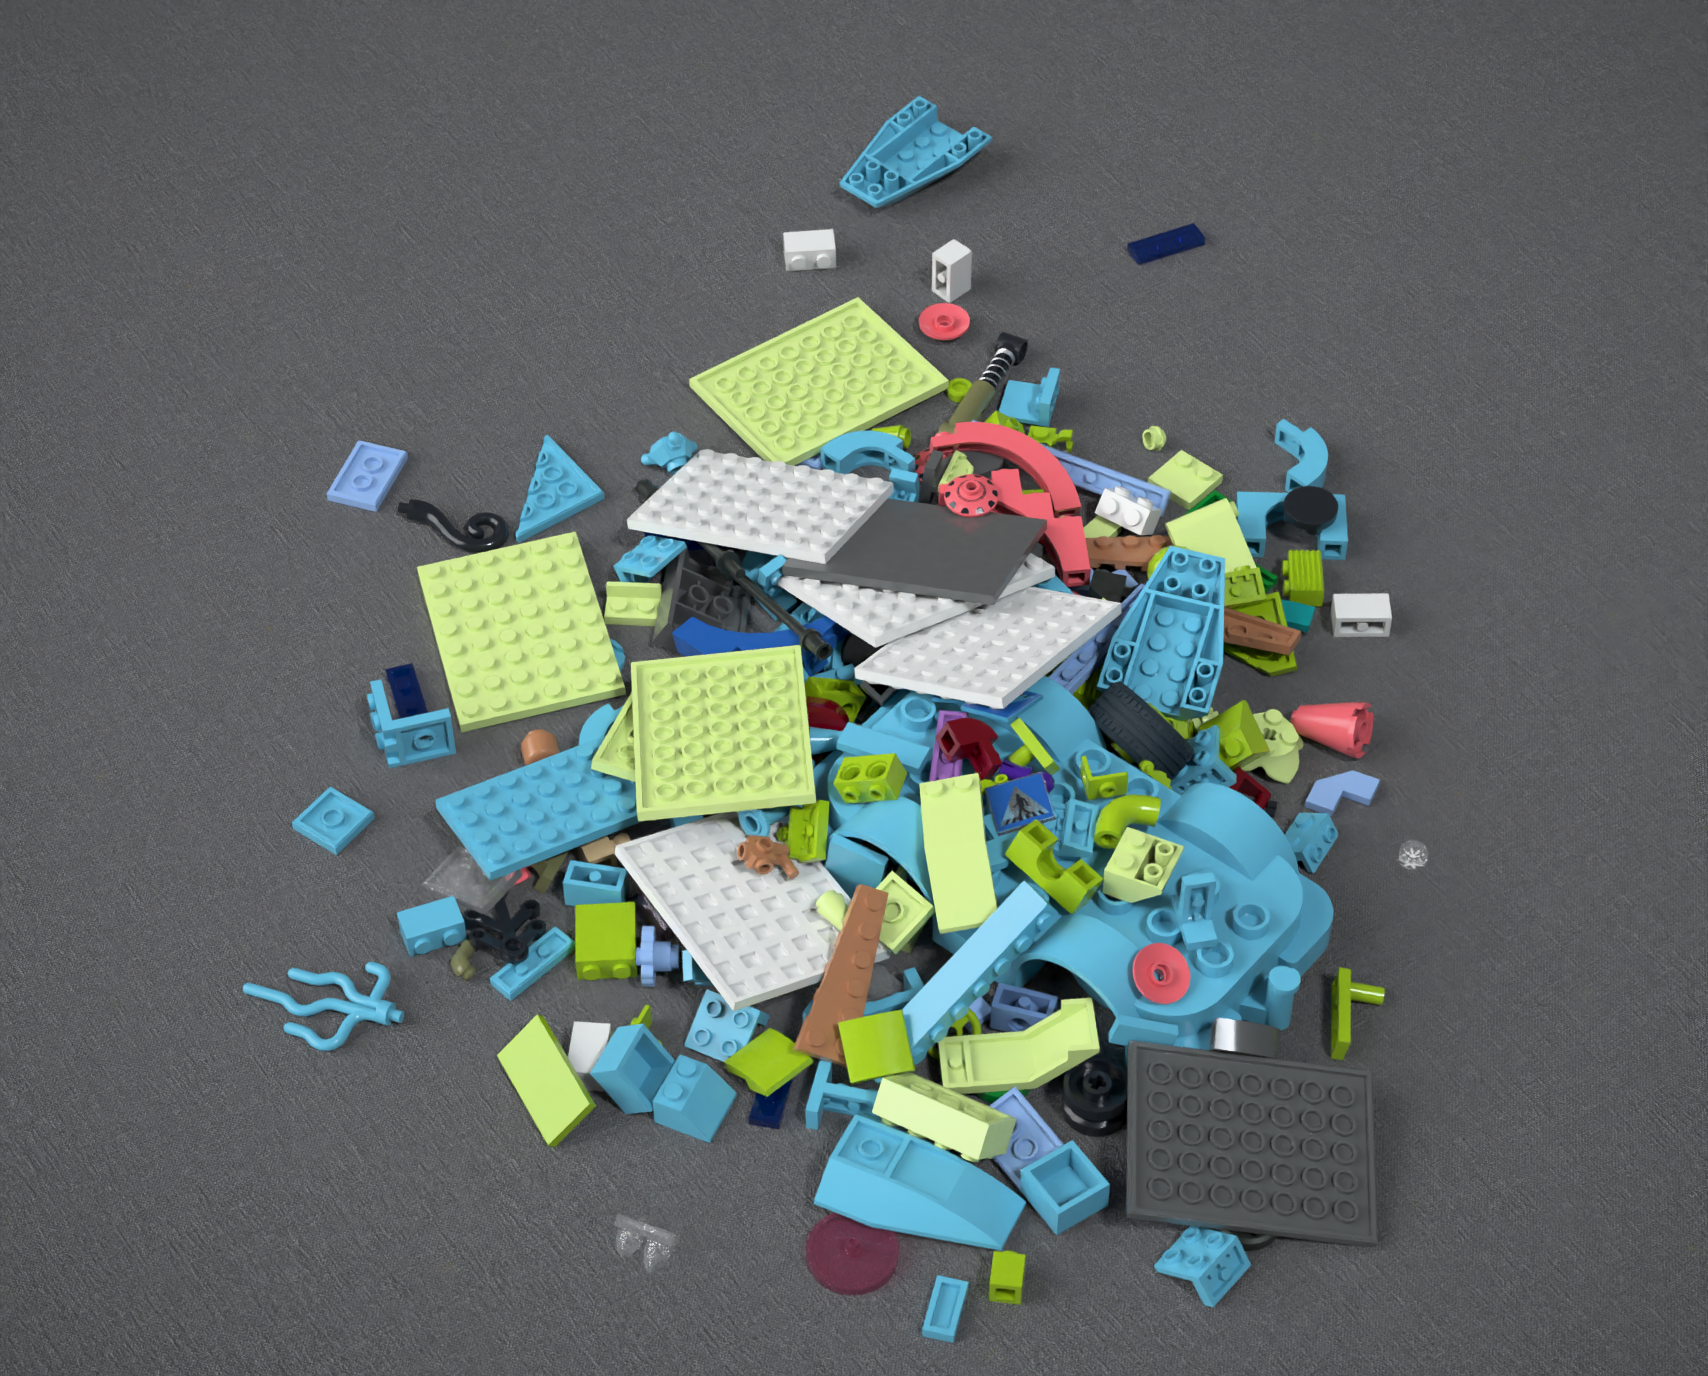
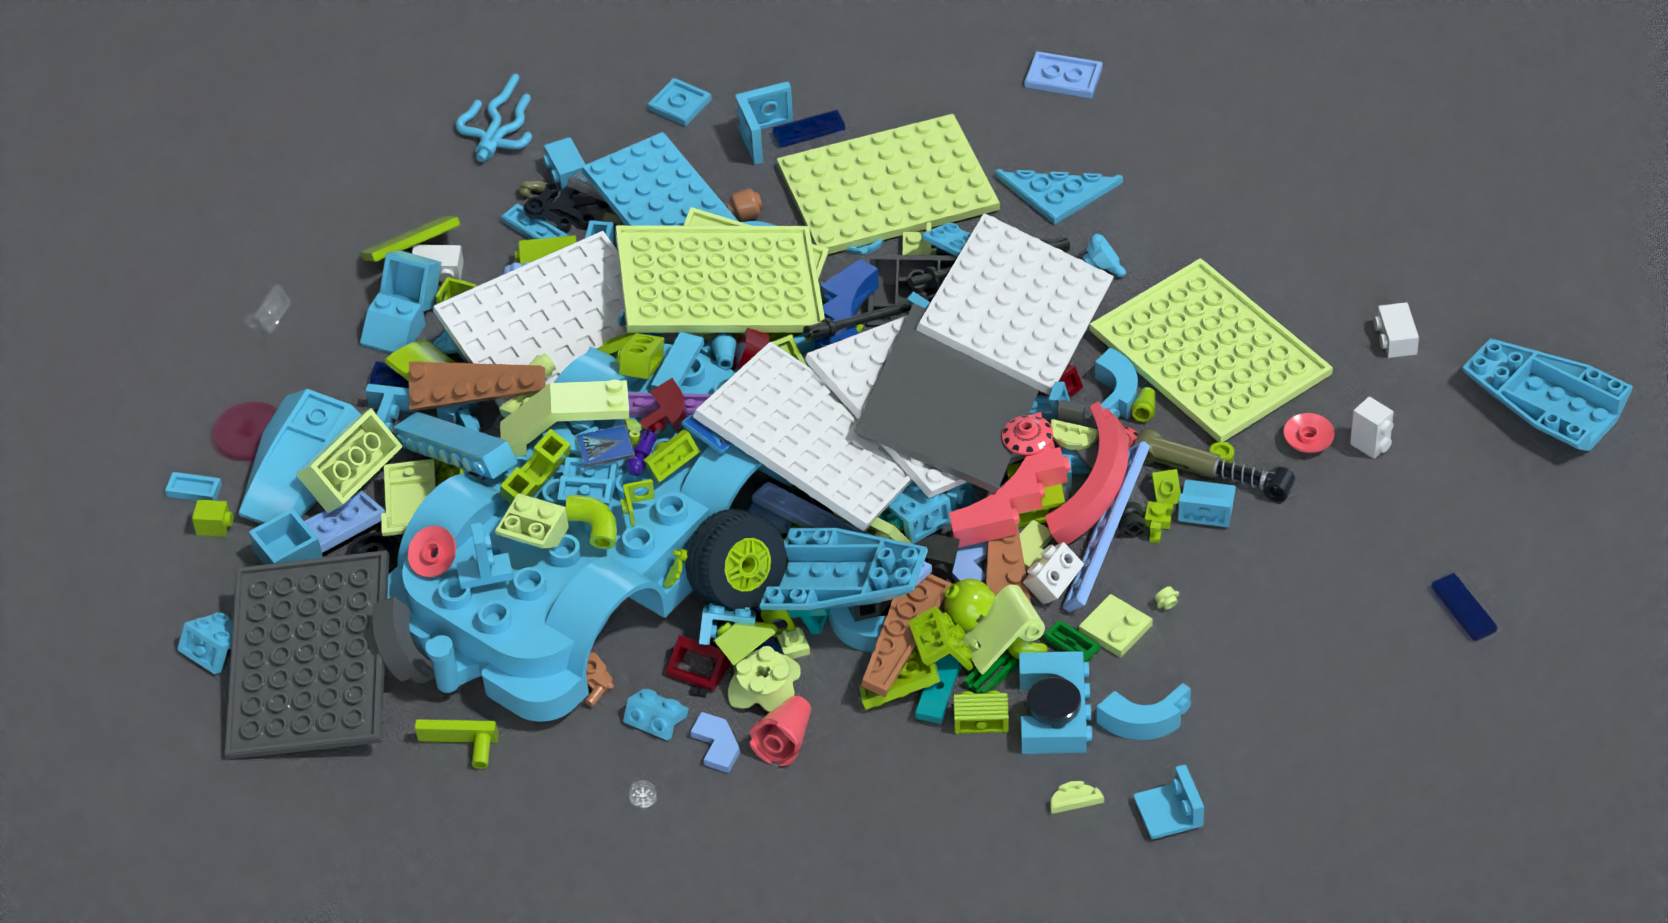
camera: 90 degrees right, 0 degrees up
black plant [398,499,509,553] -> none
nougat piece [737,835,799,879] -> none
lime slope [838,1010,916,1084] -> none
medium azure tile [1109,1014,1178,1046] -> none
white brick [1331,593,1392,637] -> none
none -> yellowish green tile [1050,781,1104,814]
none -> medium azure bracket [1134,764,1204,839]

